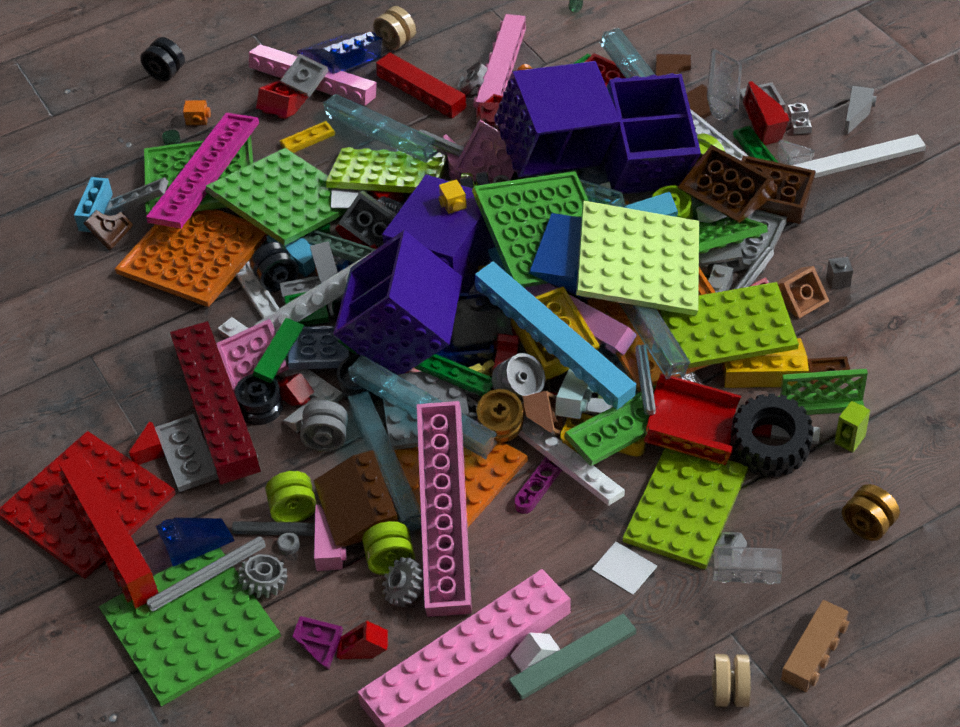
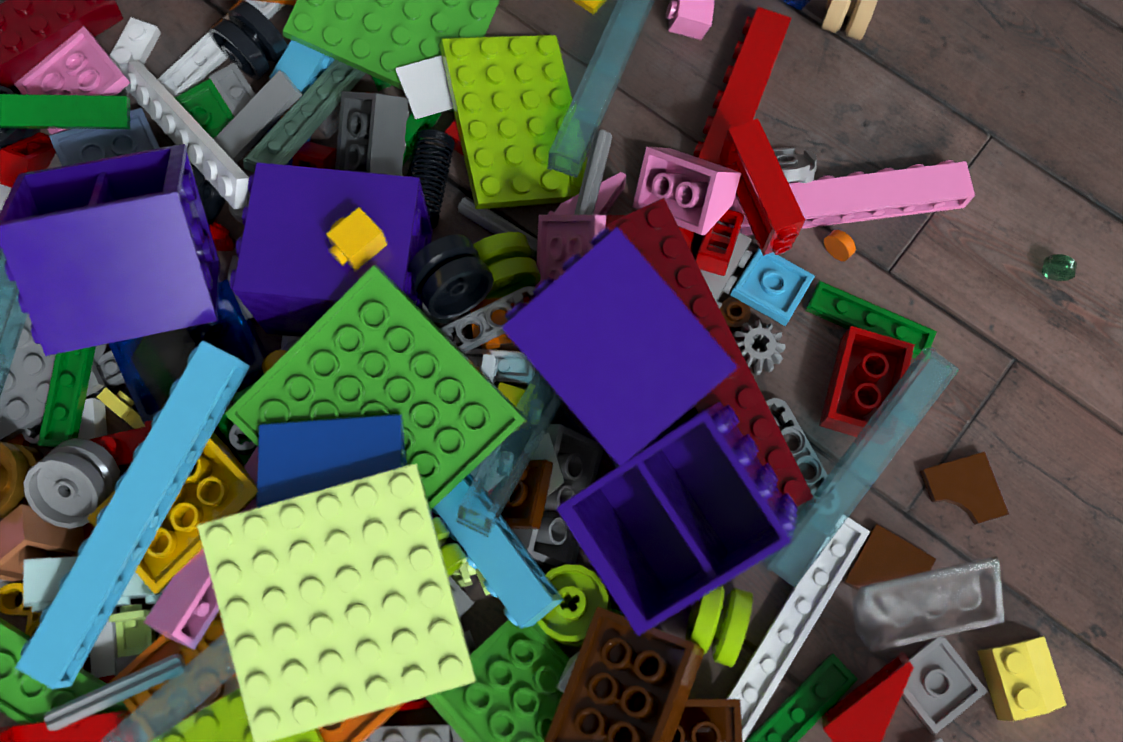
camera: 65 degrees right, 25 degrees up
none -> bright pink slope [633,147,741,235]
none -> red window [719,118,806,256]
none -> light yellow slope [977,636,1066,721]

